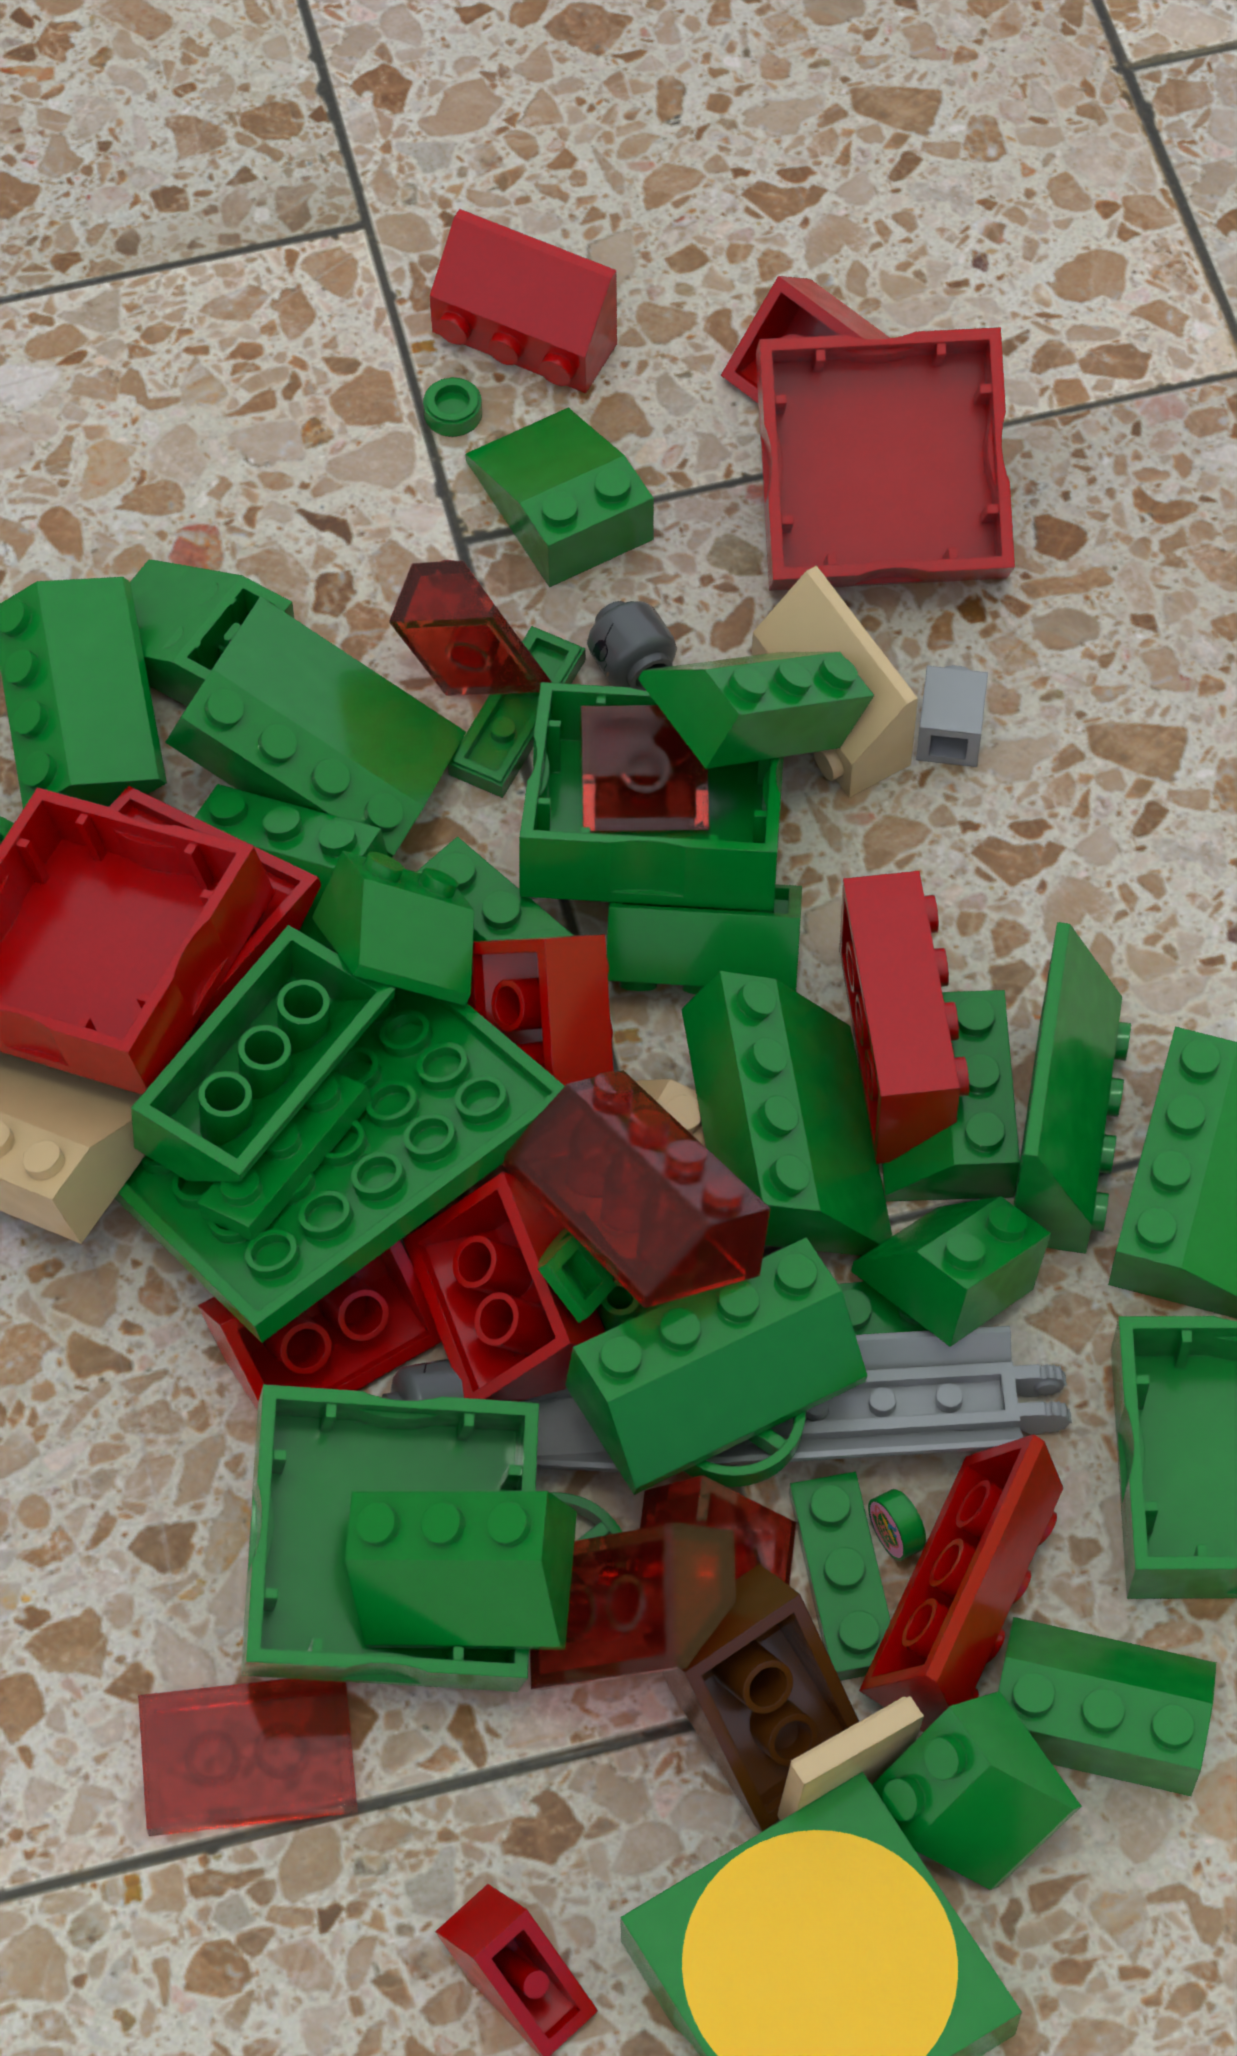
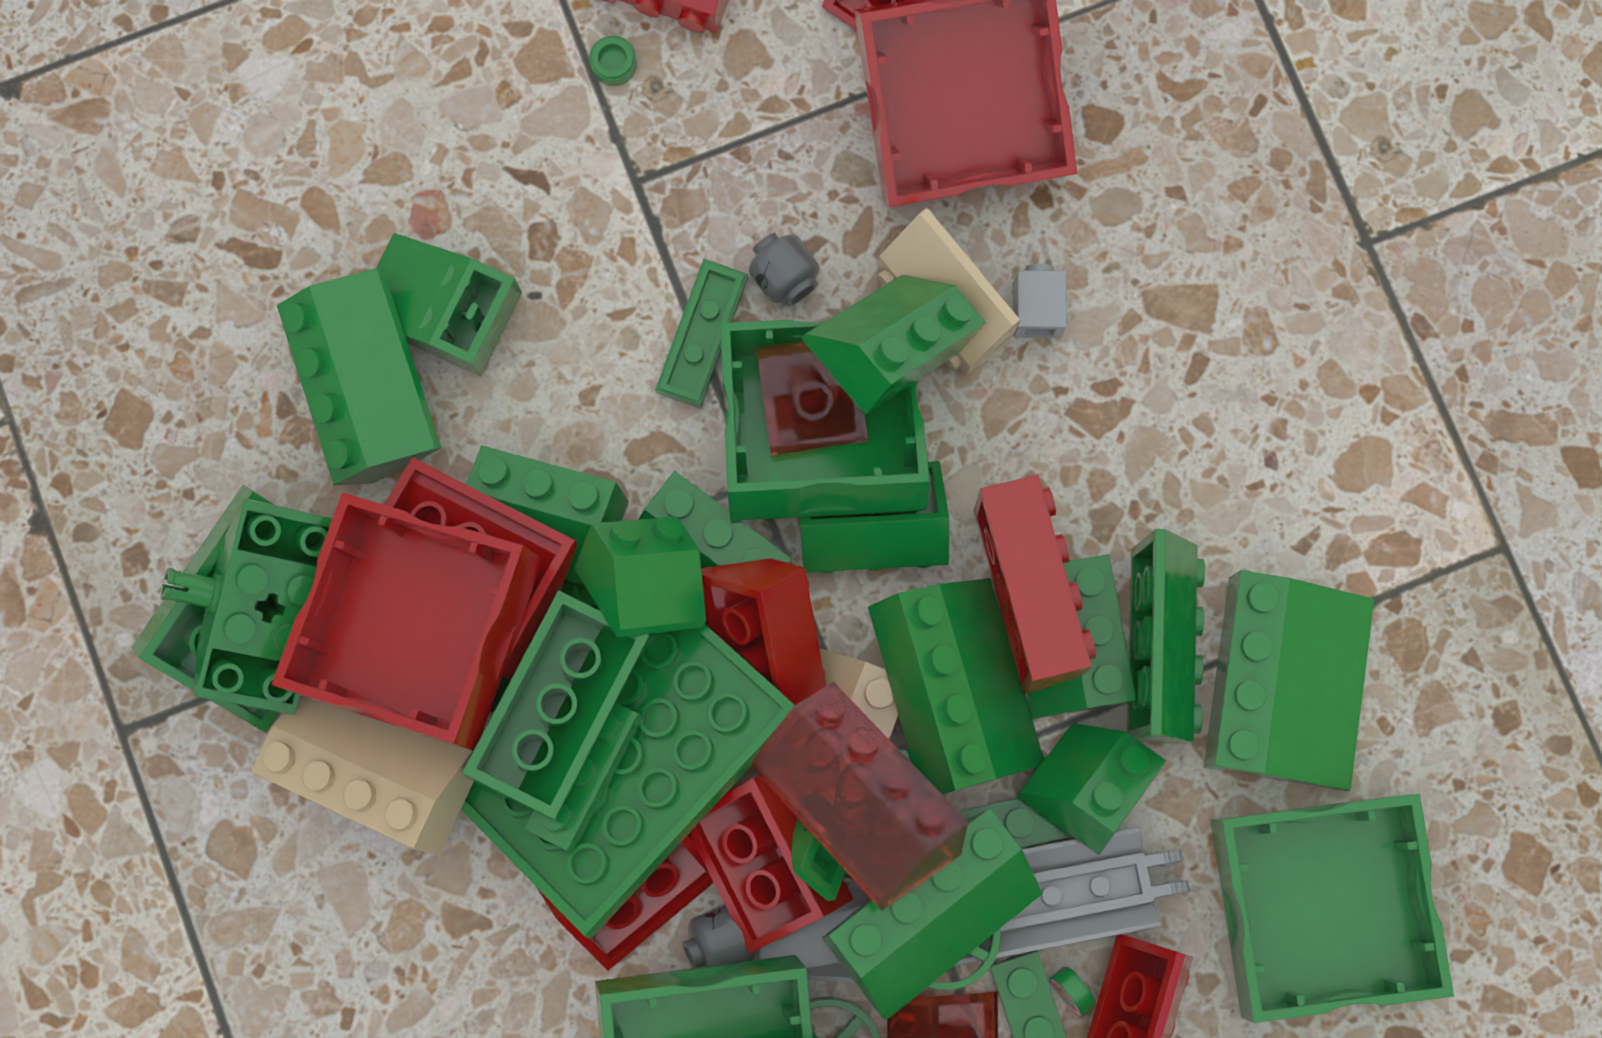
camera: 10 degrees left, 20 degrees up
green slope [165,596,466,858] -> none
clear red slope [389,560,552,696] -> none
green slope [465,407,654,588] -> none

